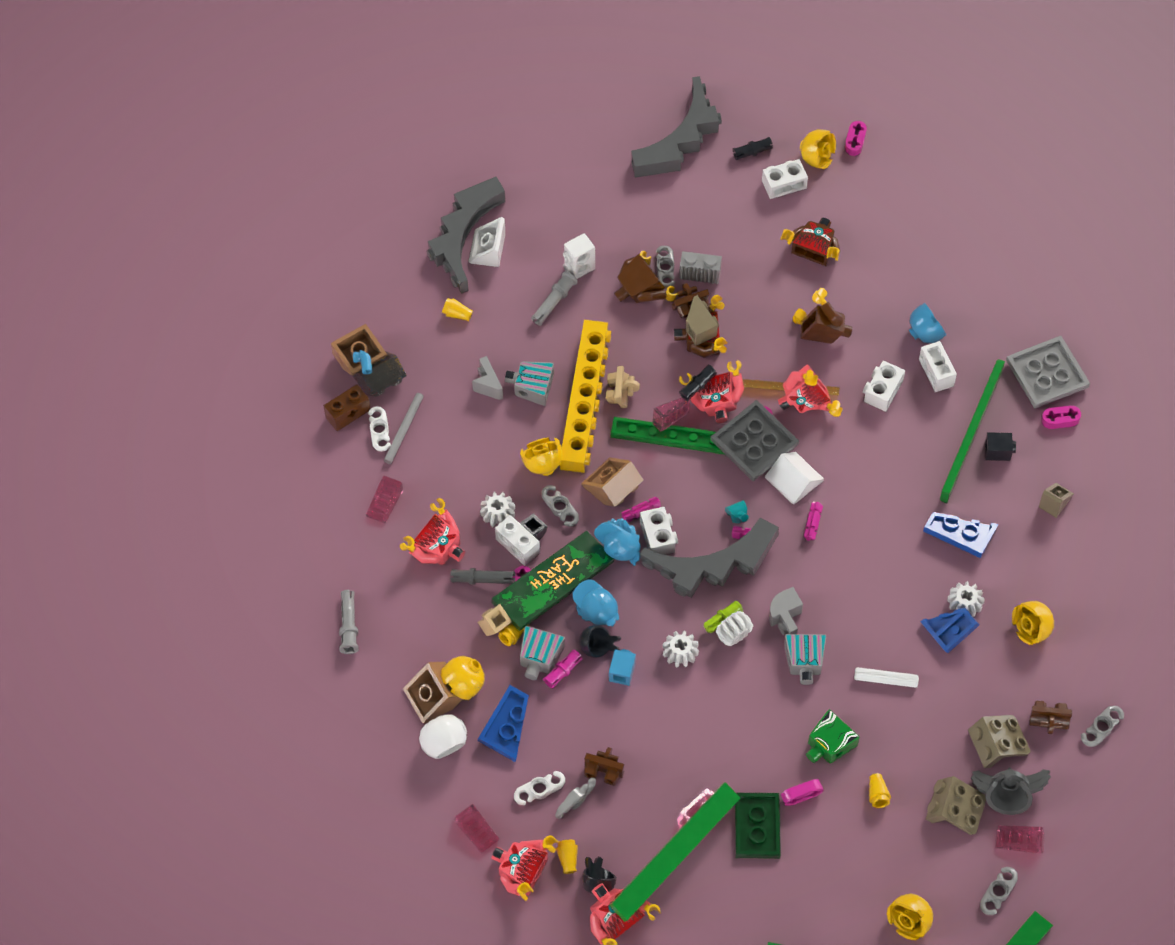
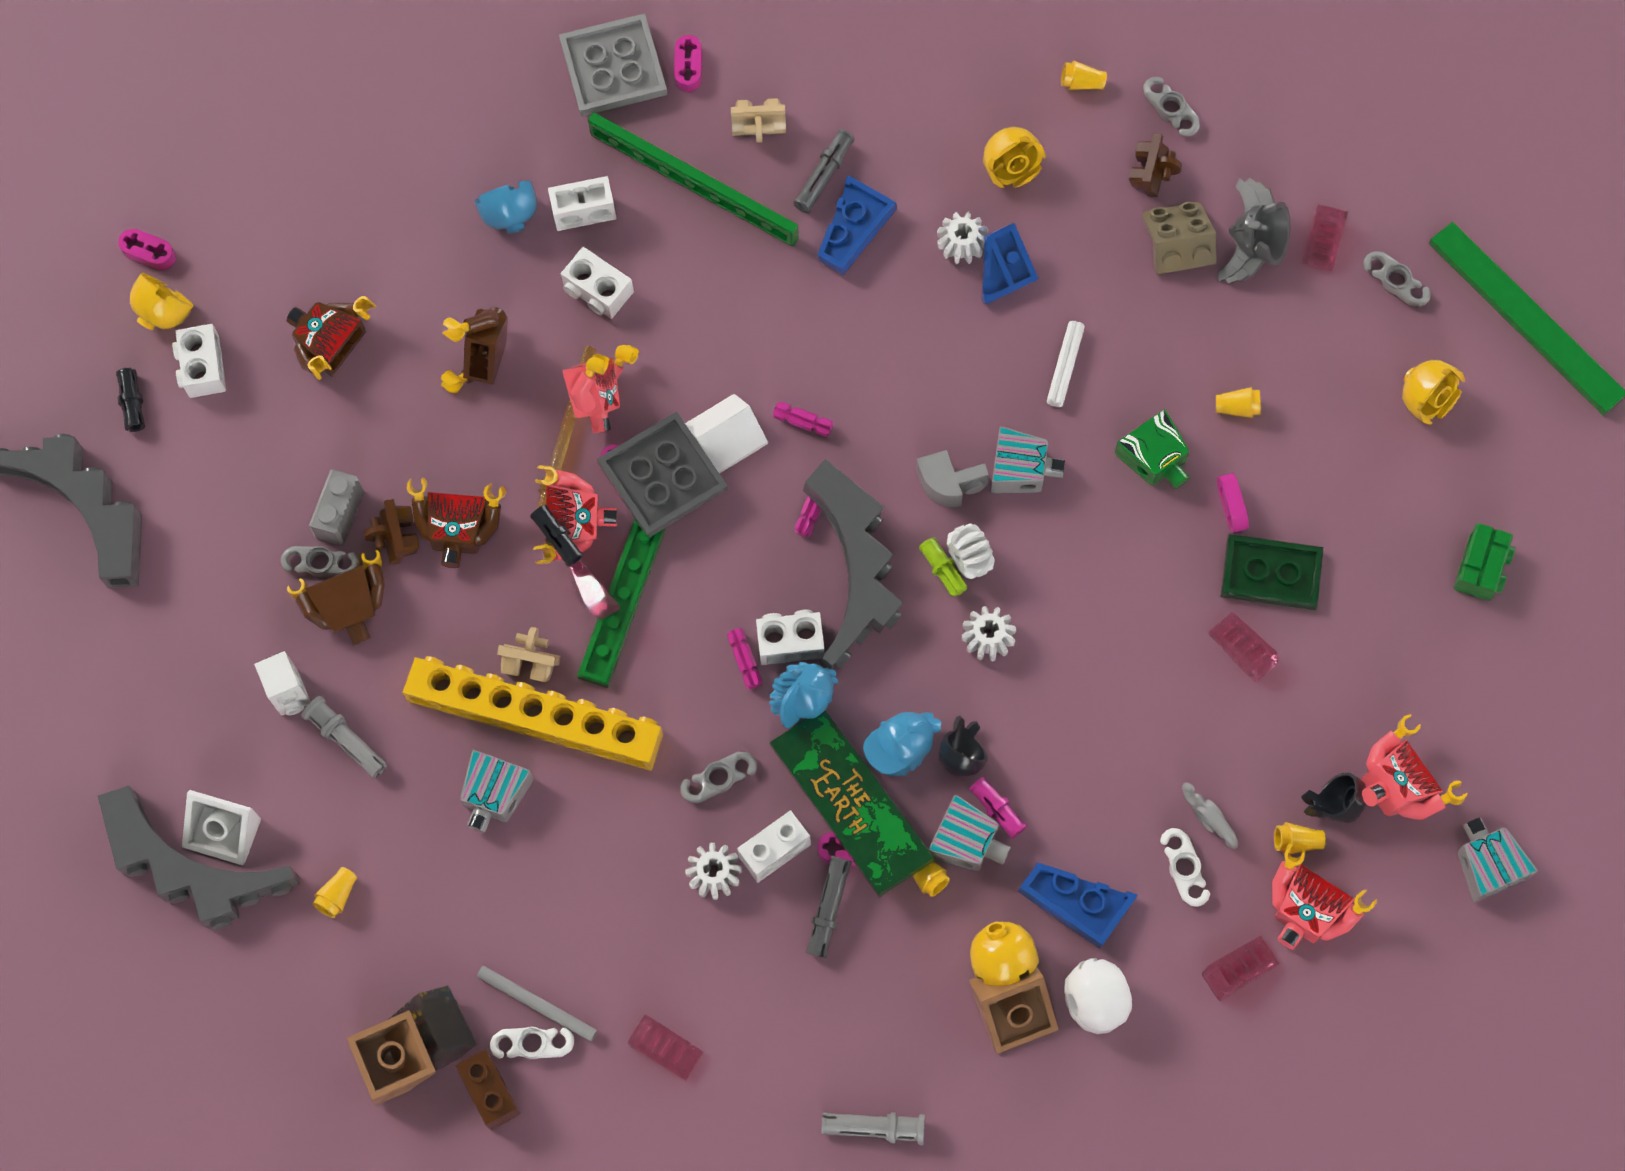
camera: 80 degrees left, 10 degrees up
dark azure arm [353,350,372,374] -> none
torso [400,498,465,565] -> none
light grey slope [472,356,503,400] -> none
tan brick [477,604,512,636] -> none
yellow cylinder [520,438,563,476] -> none
black brick [520,514,548,541] -> none
medium nougat slope [581,457,643,507] -> none
reddish brown hips [584,747,624,786] -> none
dark azure brick [609,649,636,686] -> none
green tile [609,782,740,922] -> none
dark tan slope [686,295,719,346] -> none
teal piece [725,500,749,524] -> none
dark tan bracket [926,776,986,835] -> none
black brick [985,432,1016,461] -> none
dark tan slope [1039,483,1074,518] -> none
none -> tan hips [731,98,786,143]
none -> dark grey pin [793,129,855,213]
none -> yellow cone [1061,60,1107,90]

